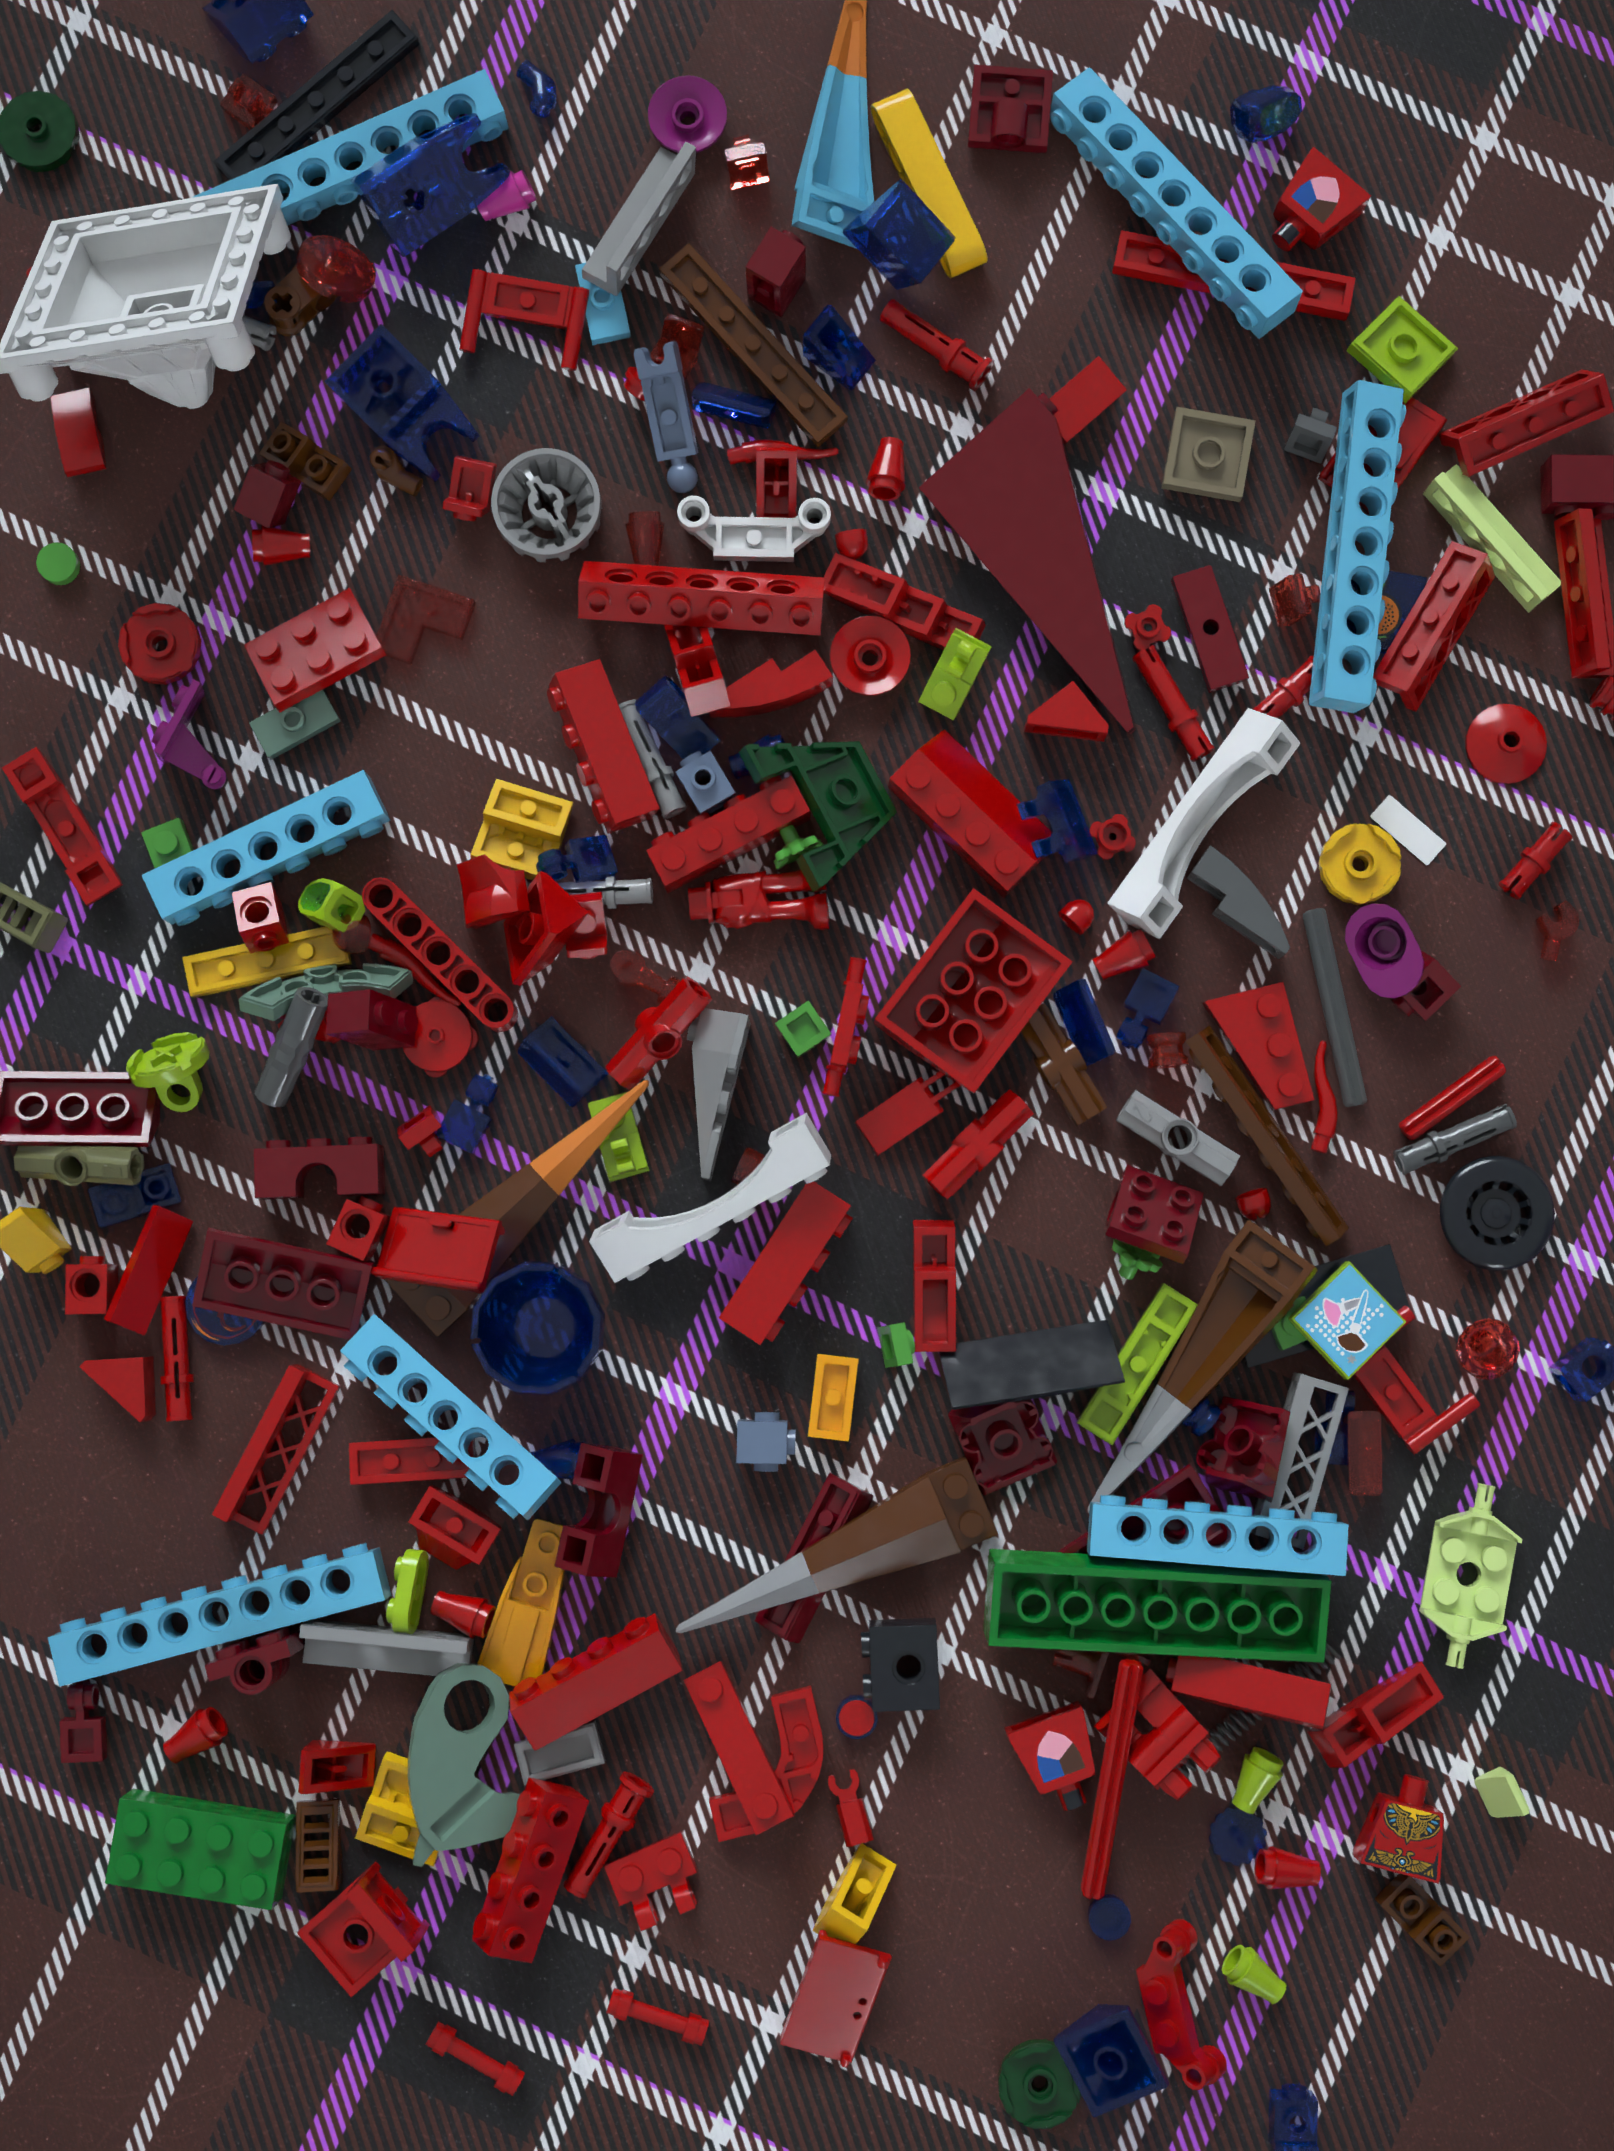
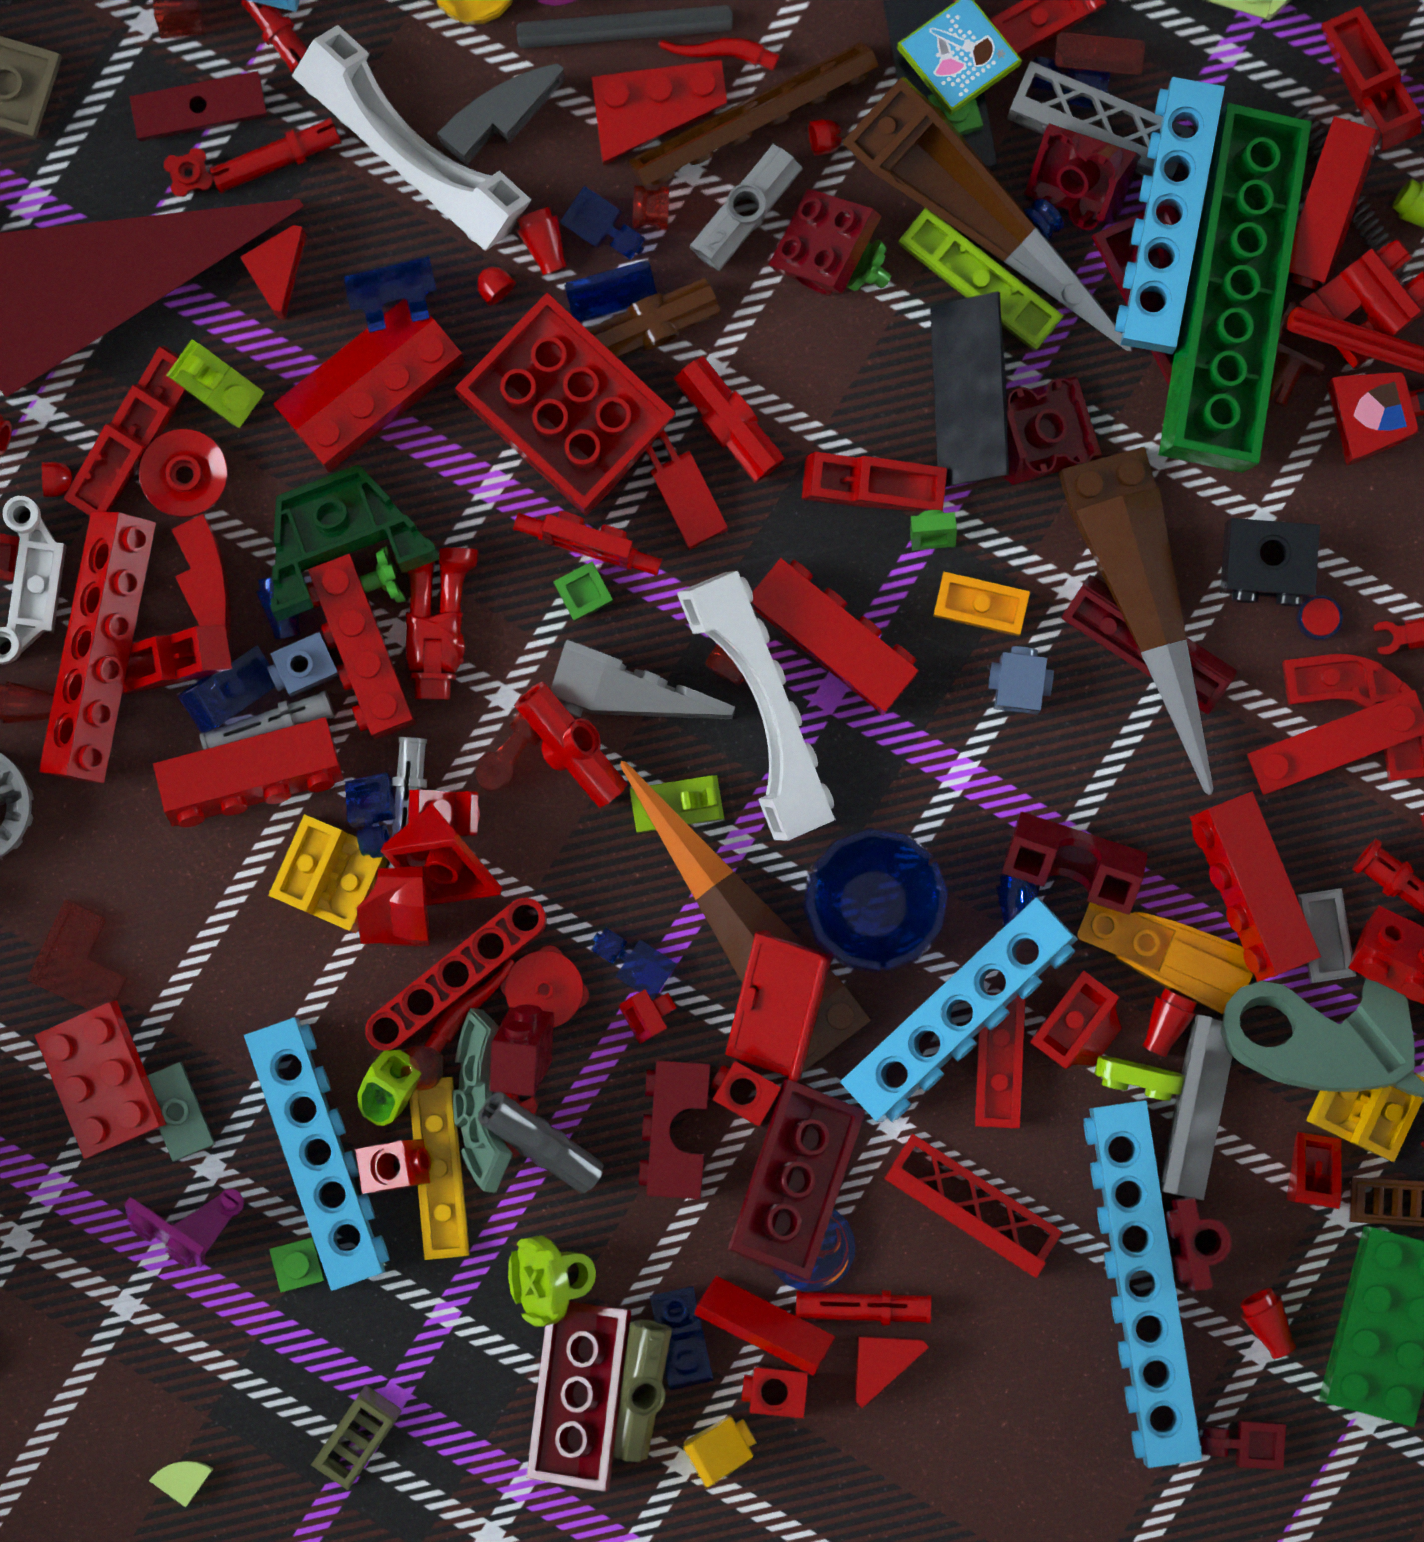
camera: 85 degrees left, 0 degrees up
red slope [2,747,123,906] -> none
red plate [118,603,202,685] -> none
clear blue slope [517,1016,608,1108] -> none
red plate [1089,814,1136,860] -> none

